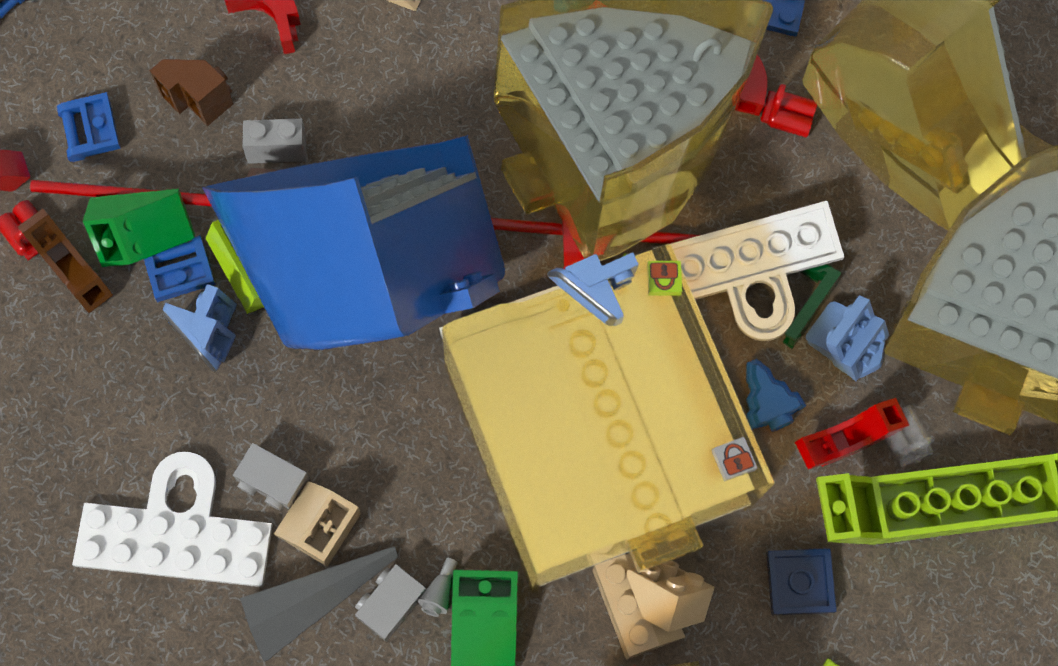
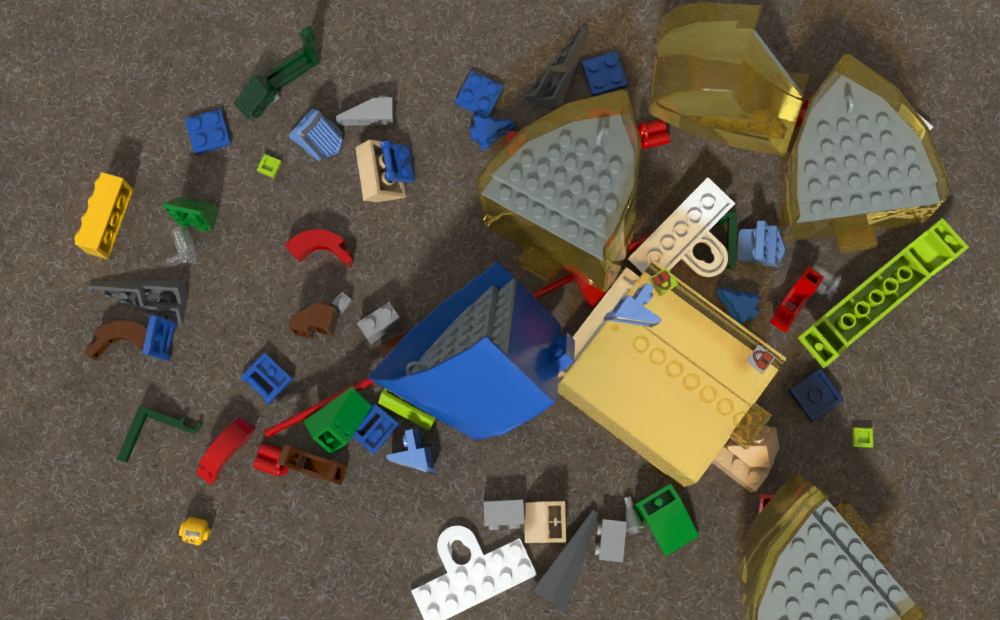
camera: 30 degrees left, 5 degrees up
none -> light grey hose [332,292,352,313]

